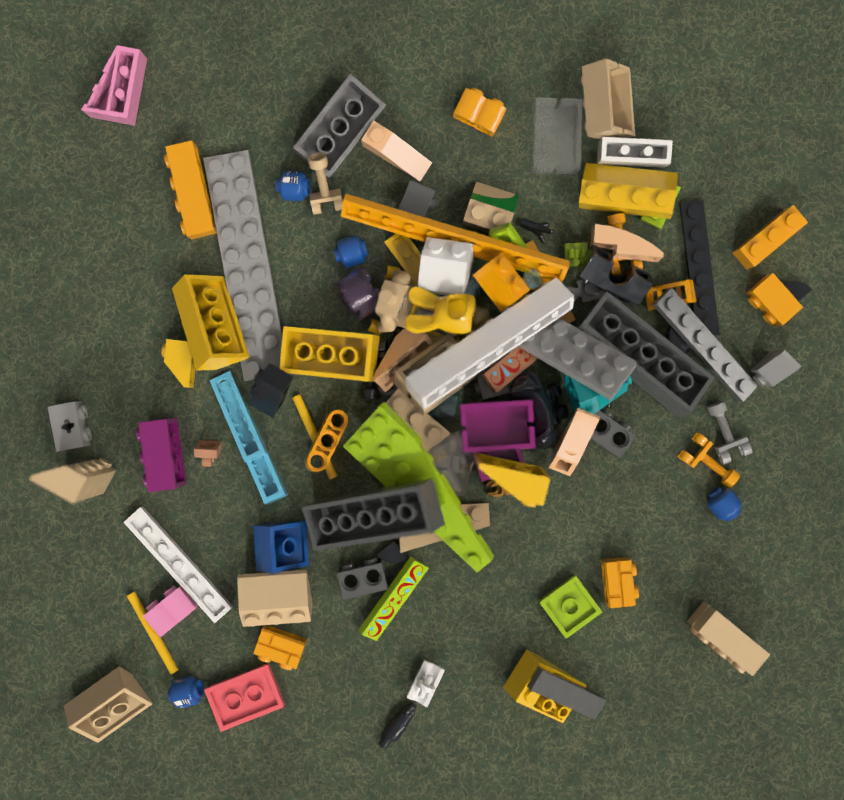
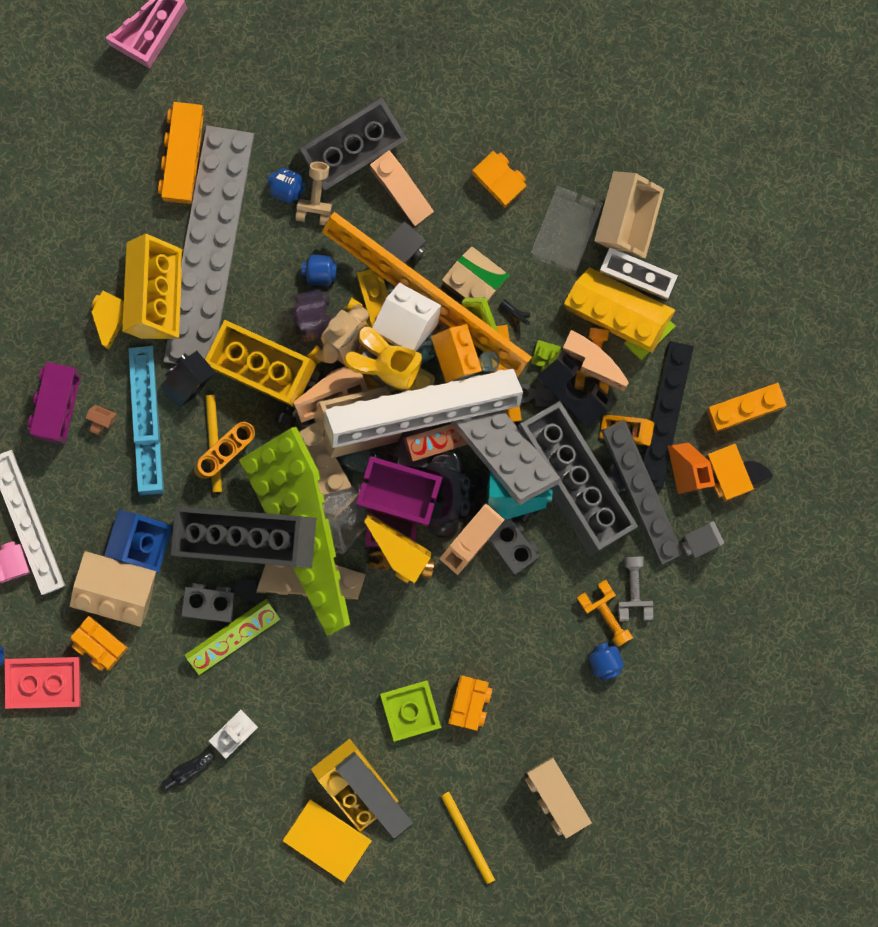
camera: 25 degrees right, 5 degrees down
none -> yellow tile [283,799,372,882]
none -> yellow bar [441,792,495,884]
none -> orange slope [668,443,715,494]

